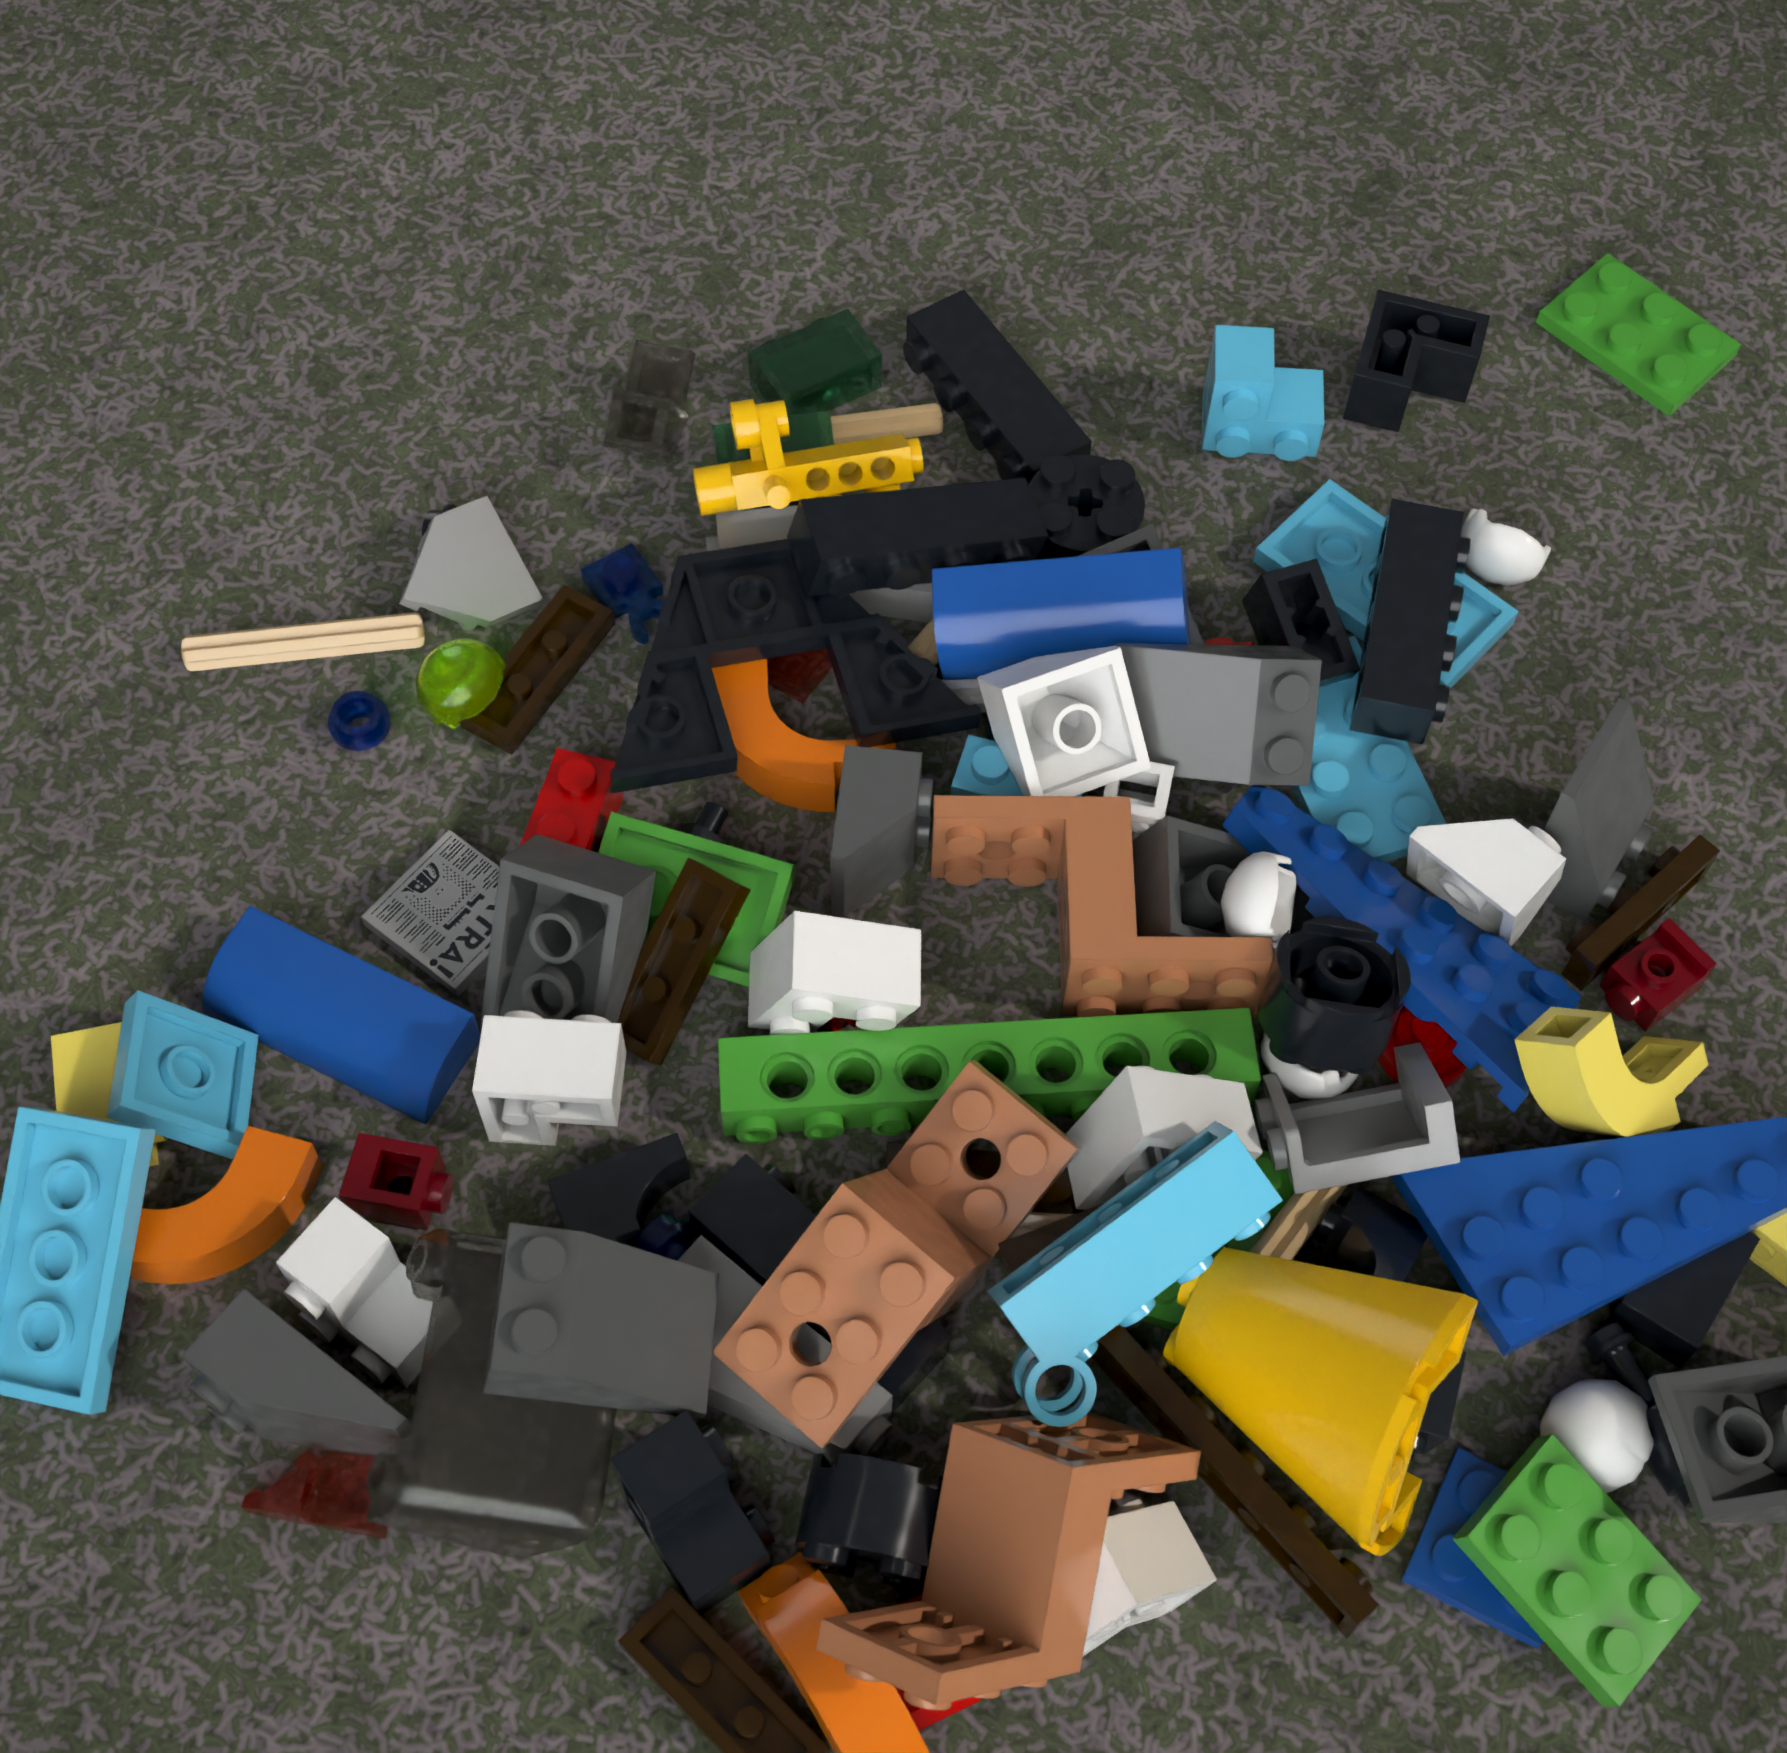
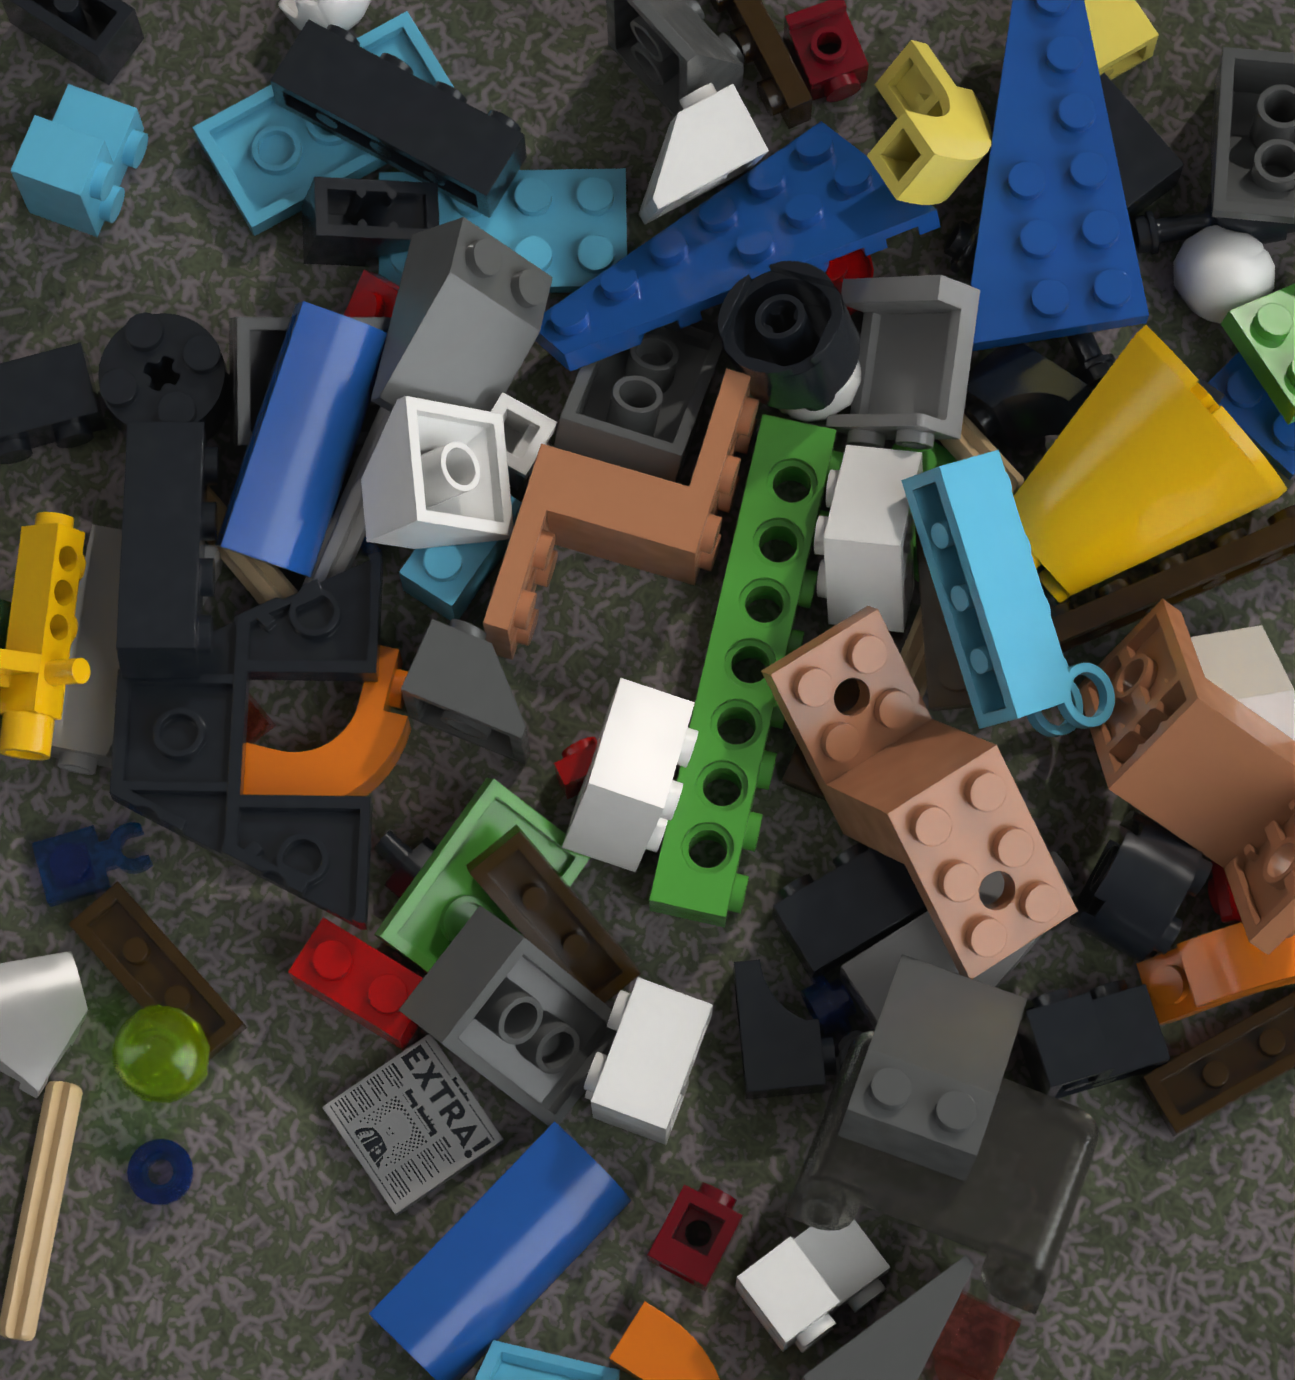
camera: 70 degrees left, 15 degrees up
white hair [1221,852,1297,956] -> none

